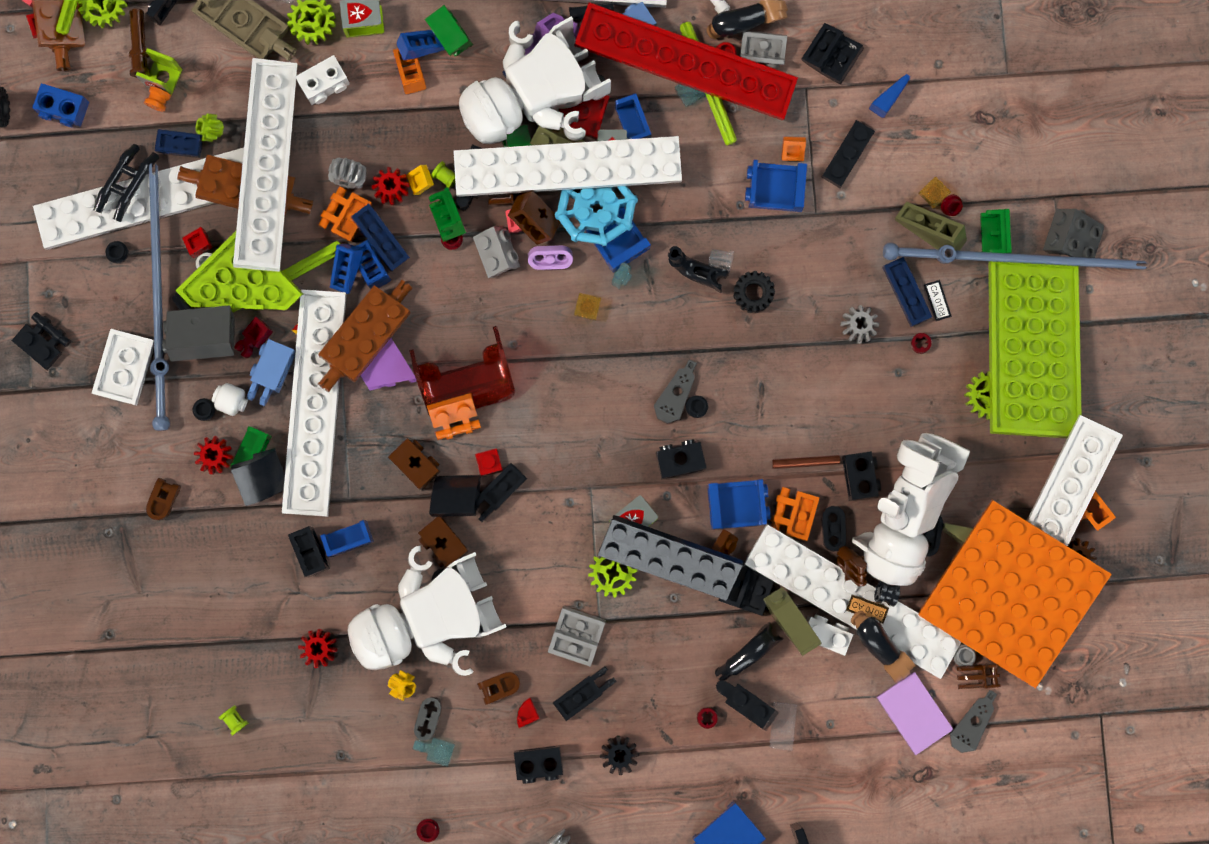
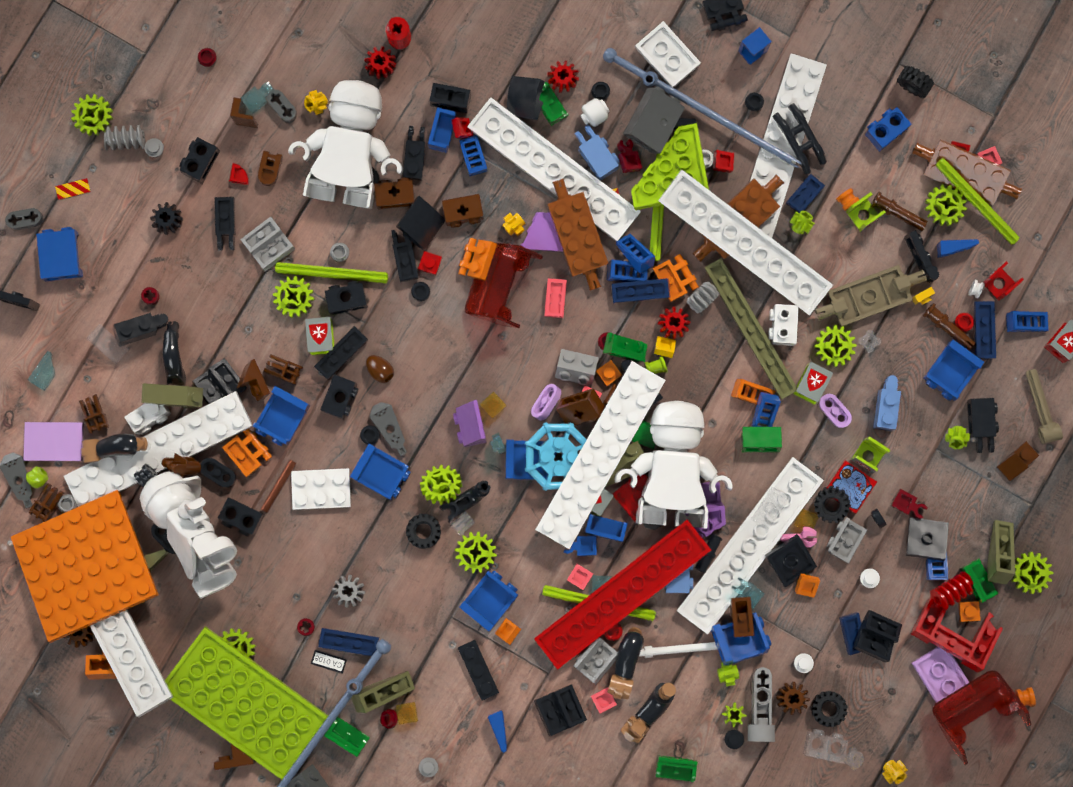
camera: 130 degrees right, 0 degrees up
reddish brown plate [146,478,181,521] -> none
plate [598,515,743,601] -> none
clear orange sticker [846,595,889,624] -> none
none -> lime piece [26,466,48,489]
none -> clear light blue tile [28,351,55,391]
none -> reddish brown arm [79,394,109,434]
none -> light grey plate [145,138,164,157]
none -> reddish brown slope [214,744,256,770]
none -> reddish brown panel [230,97,258,128]
none -> reddish brown arm [263,354,303,385]
none -> lime axle [275,262,388,283]
none -> white plate [291,468,351,510]
none -> black plate [314,326,368,380]
none -> black brick [325,281,368,316]
none -> light grey plate [330,243,349,262]
none -> blue panel [350,444,411,500]
none -> reddish brown animal [366,355,394,383]
none -> red piece [386,17,411,49]
none -> black hinge [403,126,426,180]
none -> black tile [411,282,430,302]
none -> light grey plate [419,757,438,777]
none -> lime gear [420,465,463,505]
none -> red plate [451,117,473,138]
none -> medium lavender slope [453,400,487,447]
none -> lime gear [455,532,497,573]
none -> blue slope [459,135,488,177]
none -> yellow gear [502,213,526,236]
none -> coral plate [544,278,567,318]
none -> blue plate [564,536,597,556]
none -> coral plate [567,564,593,590]
none -> coral plate [591,687,617,713]
none -> orange plate [596,360,622,387]
none -> olive plate [704,258,797,400]
none -> blue panel [738,27,772,65]

